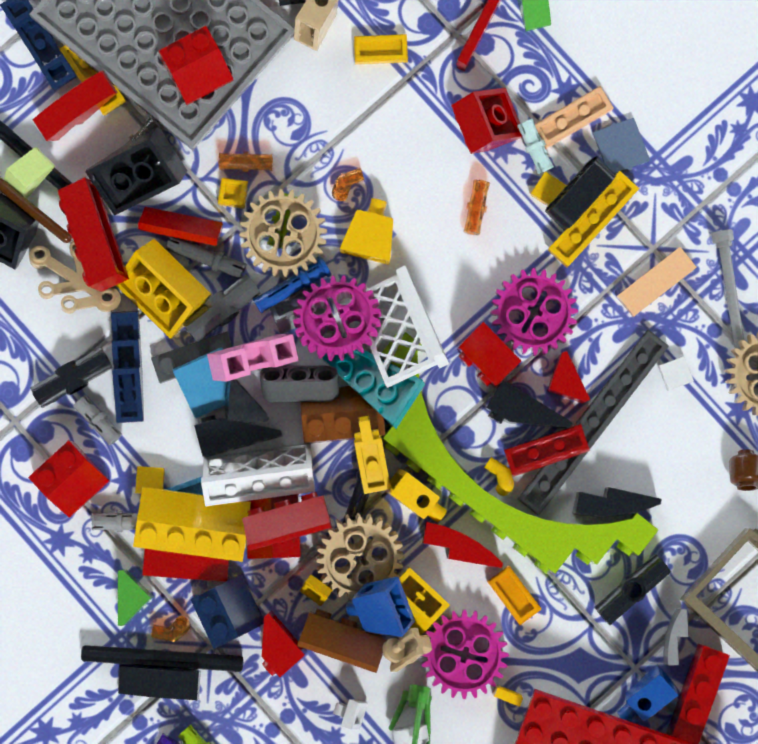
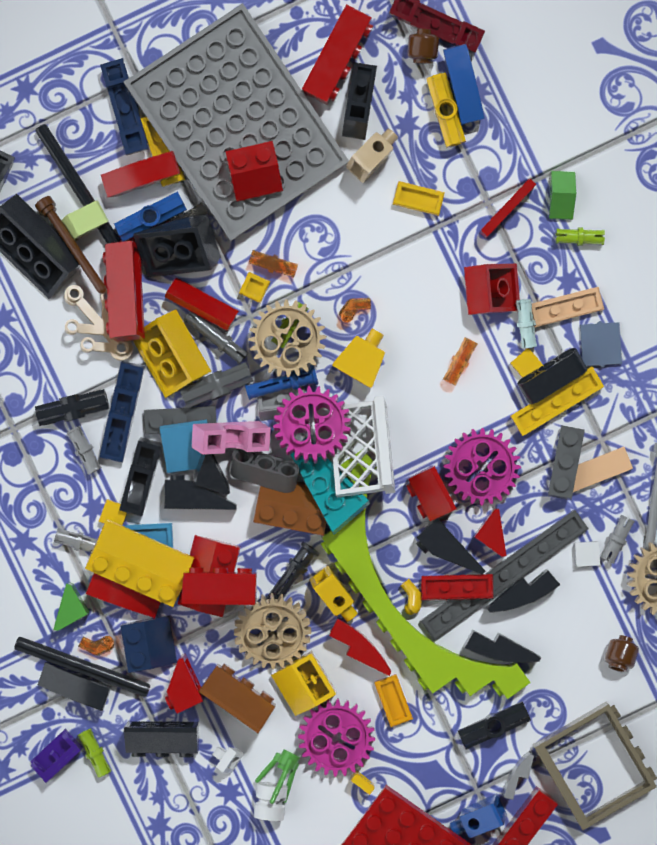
camera: 20 degrees right, 5 degrees up
red slope [28,440,110,518] -> none
white fence [201,444,315,506] -> none
yellow tile [299,574,333,606] -> none
blue torso [346,577,415,637] -> none
yellow hinge [354,416,391,494] -> none
tan hips [382,628,432,672] -> none
none -> blue piece [114,191,187,242]
none -> black slope [119,437,163,516]
none -> black slope [124,721,199,757]
none -> black slope [486,569,560,613]
none -> dark grey plate [548,425,585,500]
none -> lime pin [556,227,605,246]
none -> light grey pin [600,515,635,564]

